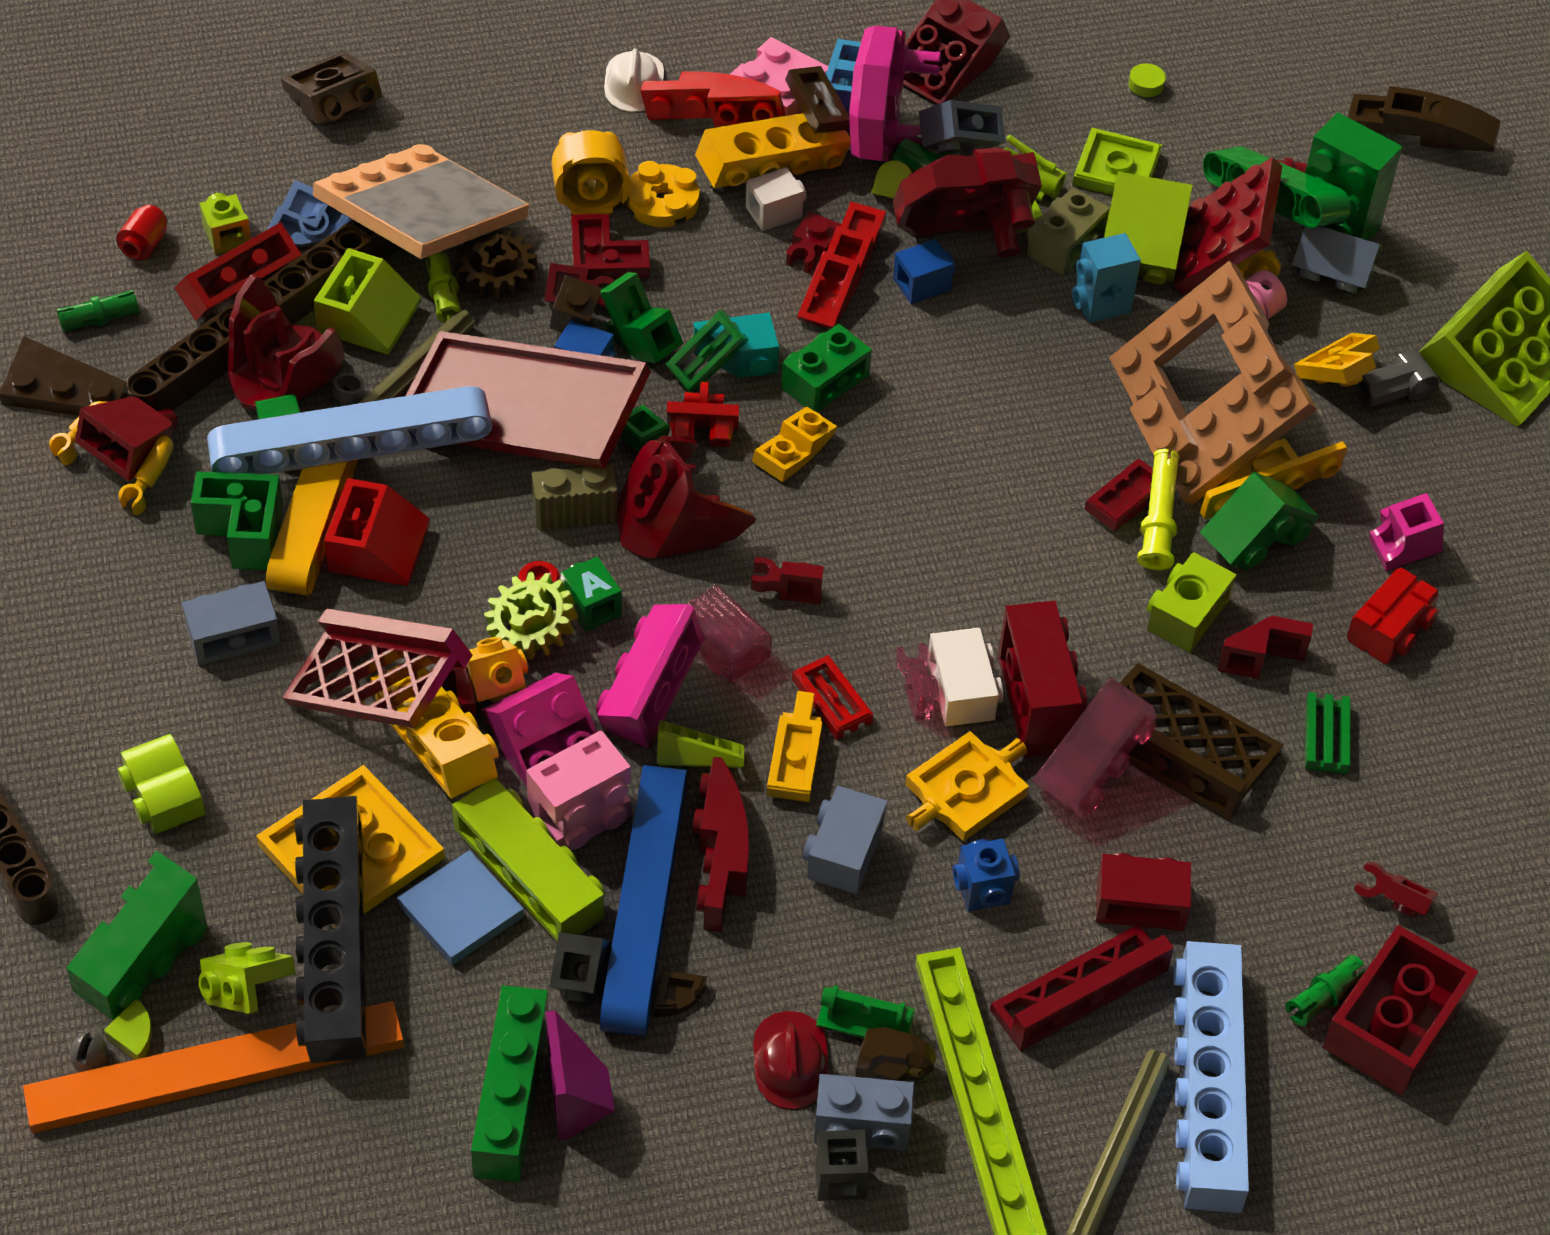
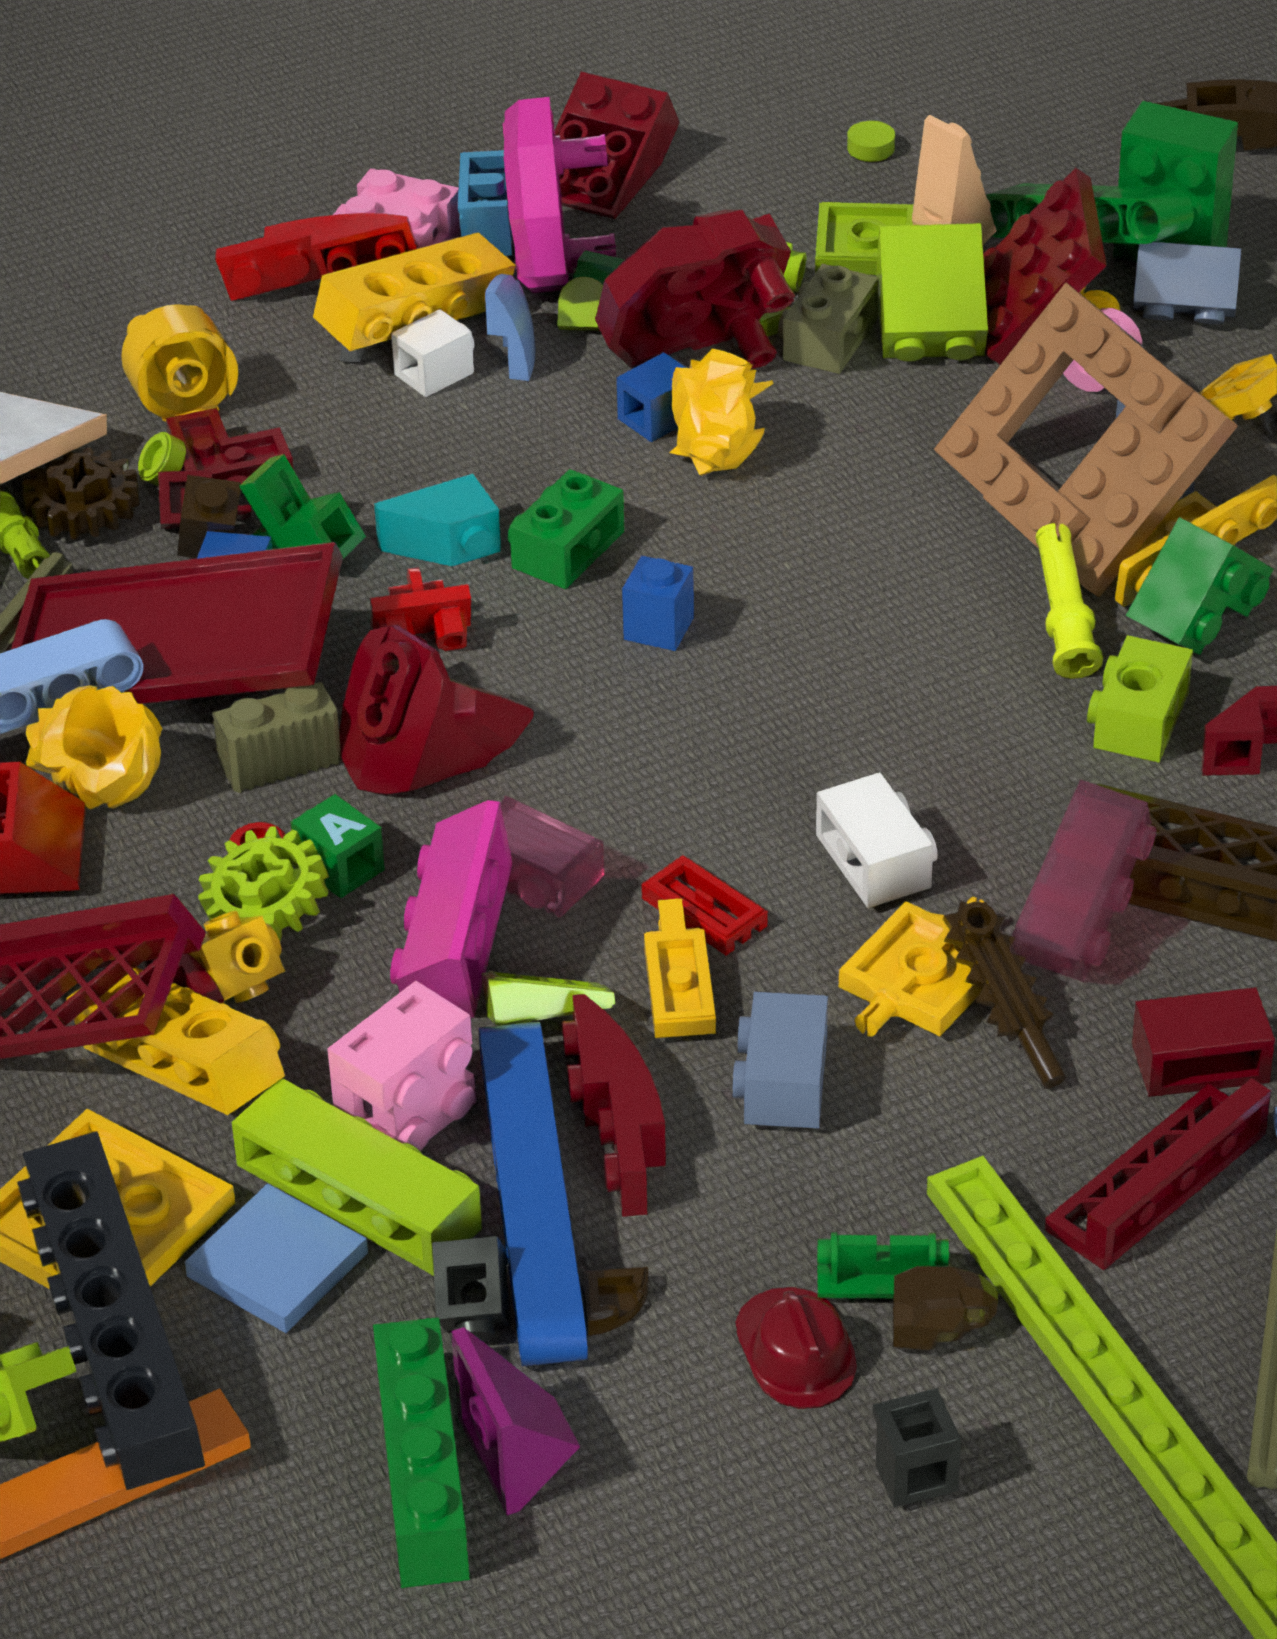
camera: 10 degrees left, 10 degrees down
dark pink slope [482,673,597,787] -> none
white piece [604,49,664,112] -> none
green brick [620,405,670,453] -> none
yellow plate [625,161,700,228] -> none
green tile [666,310,749,393] -> none
dark red plate [751,557,824,604] -> none
yellow slope [752,406,837,482] -> none
dark brown plate [785,66,850,134] -> none
dark red plate [786,211,841,273] -> none
red slope [797,201,887,329] -> none
sand blue brick [814,1074,914,1151] -> none
clear pink plate [896,643,939,721] -> none
sand blue brick [919,100,1006,156] -> none
blue brick [952,839,1020,912] -> none
dark red brick [998,600,1087,759] -> none
dark azure brick [1072,233,1141,323] -> none
dark red plate [1085,458,1153,532] -> none
none -> yellow hair [26,685,162,810]
none -> lime tile [138,432,186,487]
none -> medium blue brick [485,274,536,381]
none -> blue brick [622,555,694,651]
none -> yellow hair [669,348,774,476]
none -> light nougat slope [912,115,996,245]
none -> dark brown piece [943,900,1066,1089]

